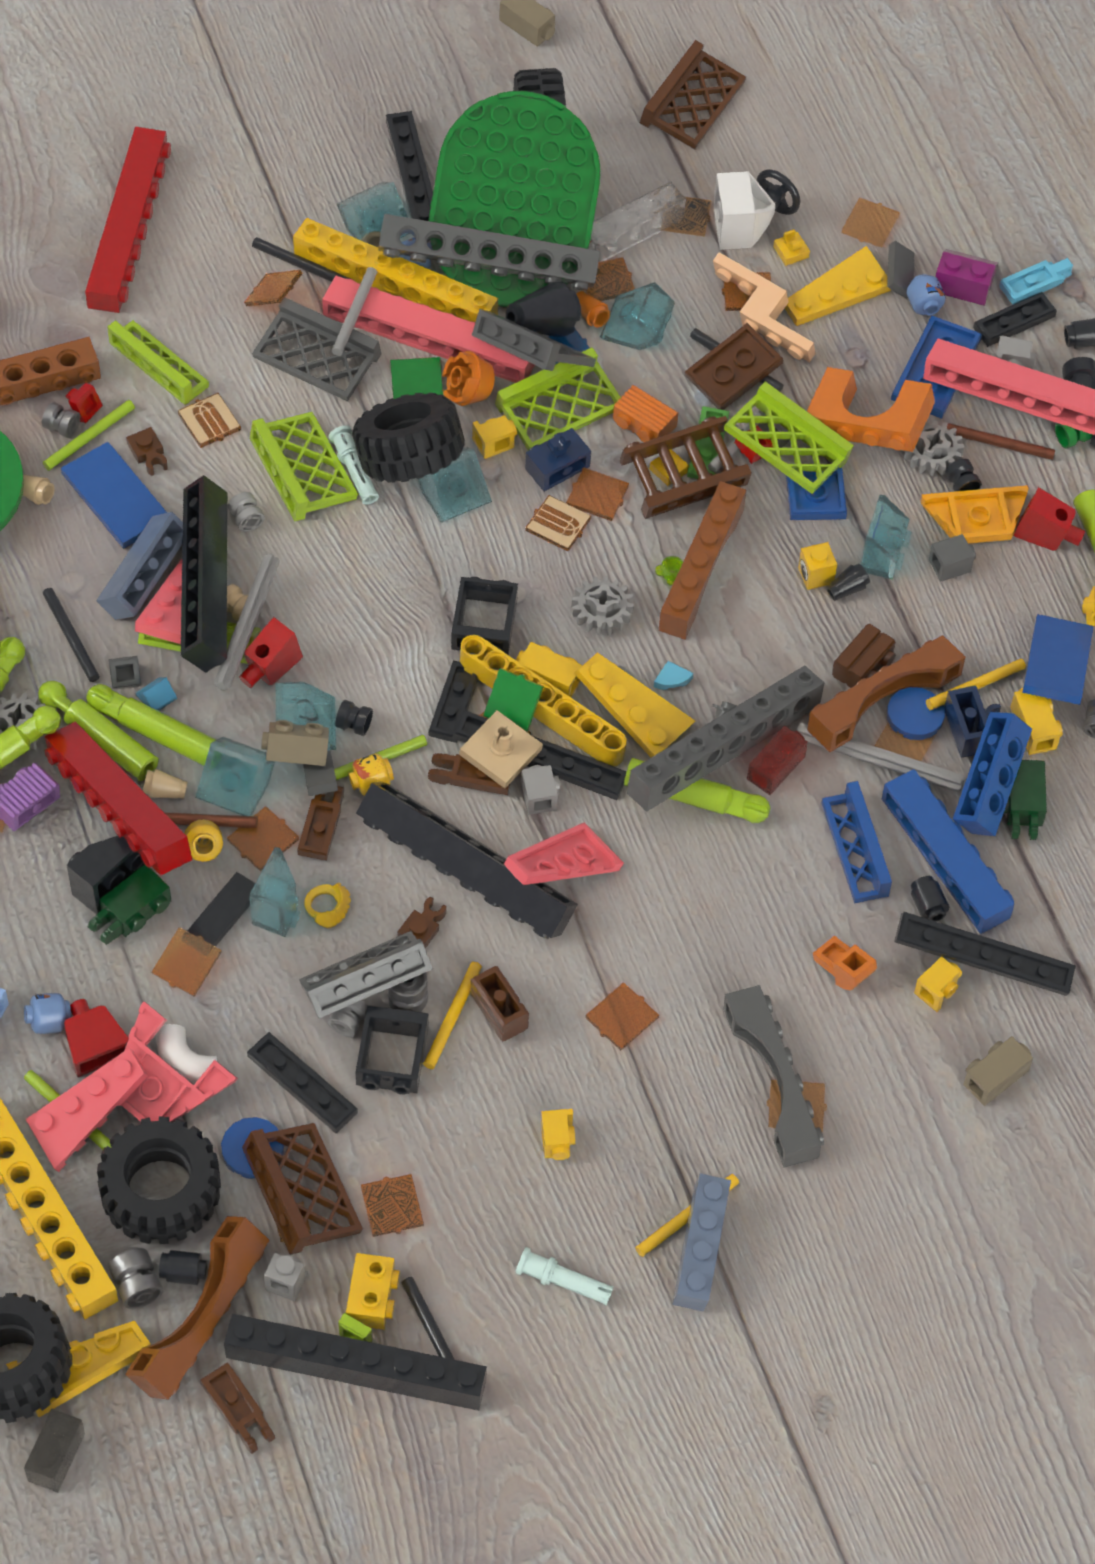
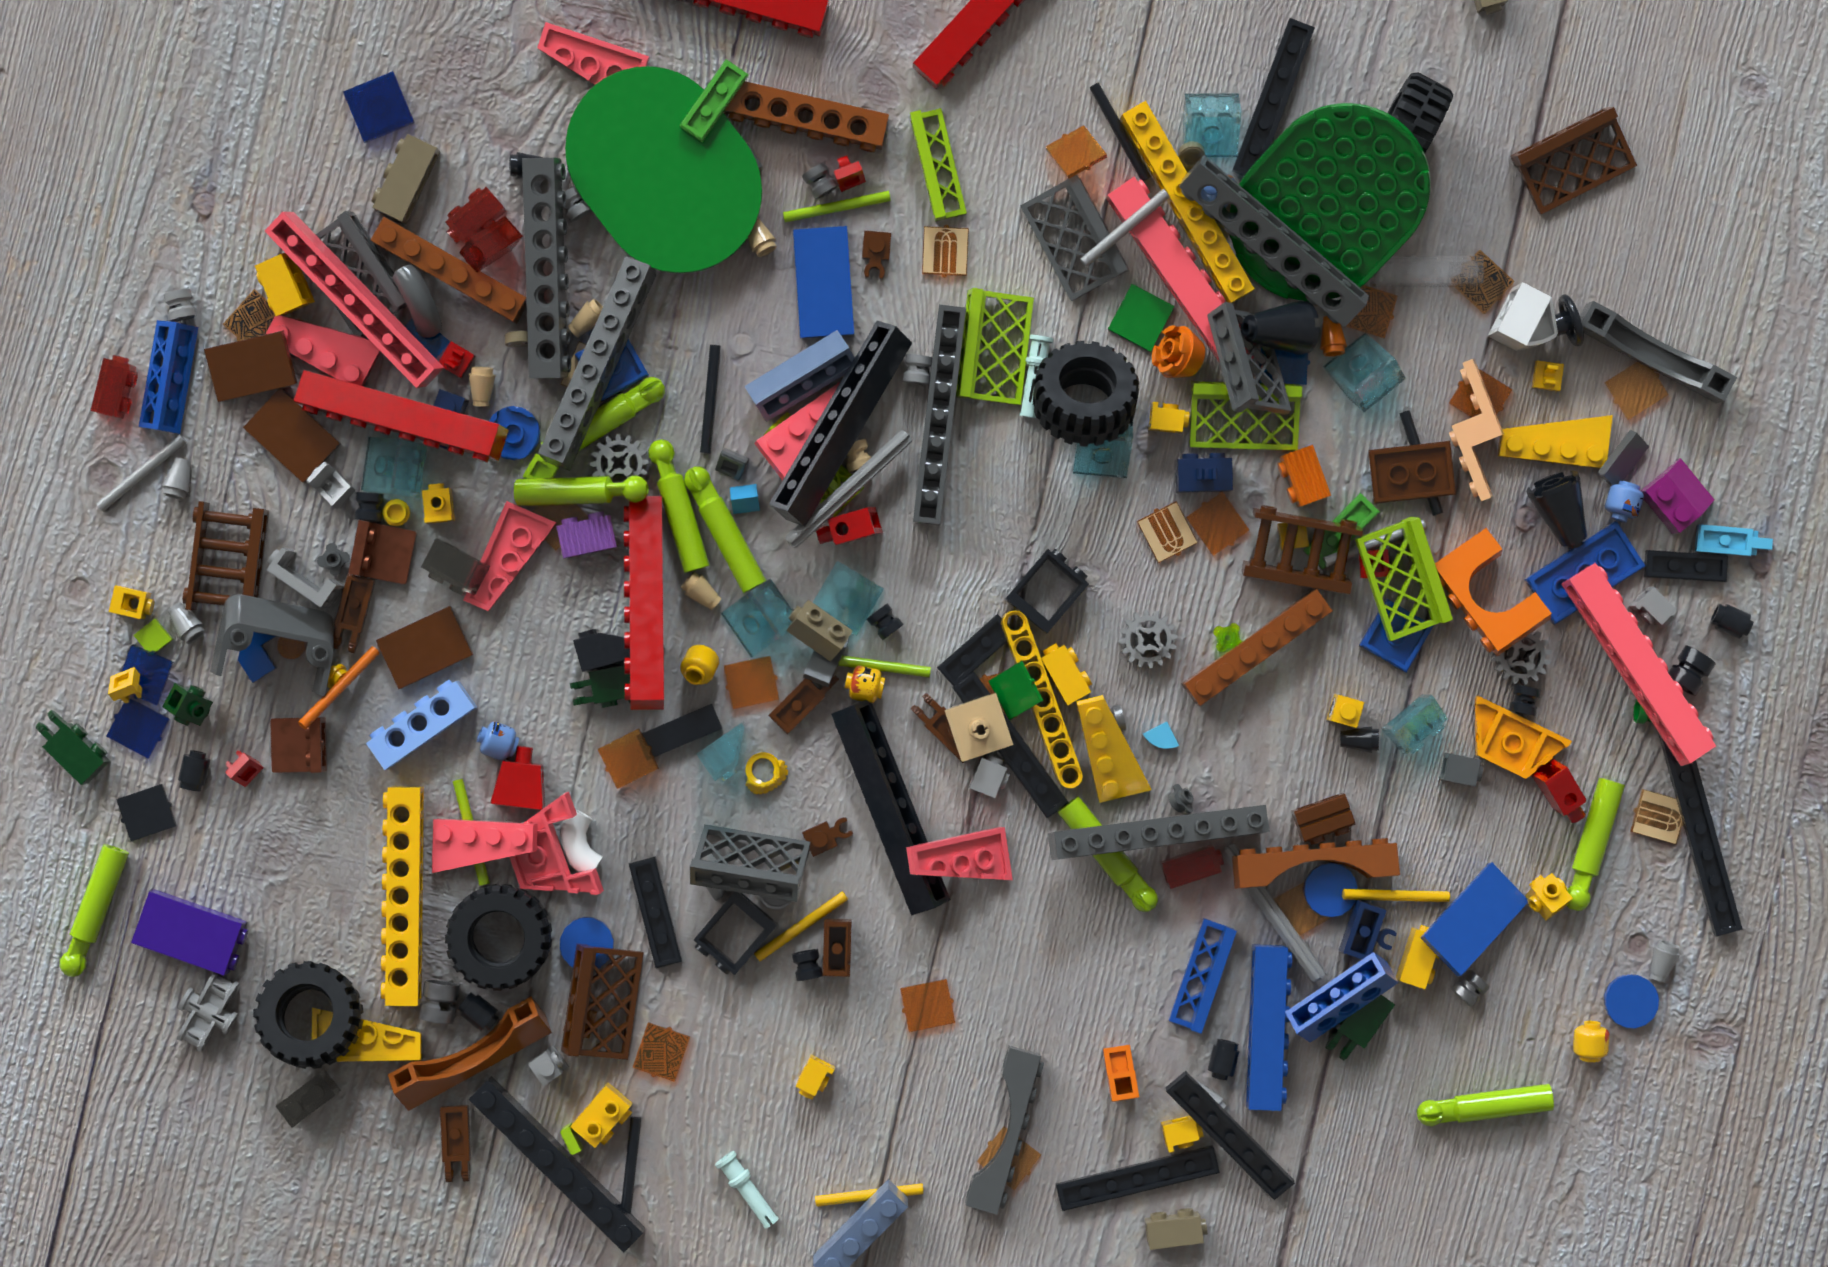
camera: 35 degrees right, 30 degrees up
copper bar [164,812,258,828] -> none
copper bar [947,423,1056,460] -> none
none -> black wheel [792,949,823,981]
none -> dark grey brick [913,304,966,526]
none -> black tile [1055,1145,1220,1211]
none -> black cone [1526,470,1587,549]
none -> dark grey arch [1580,301,1737,403]

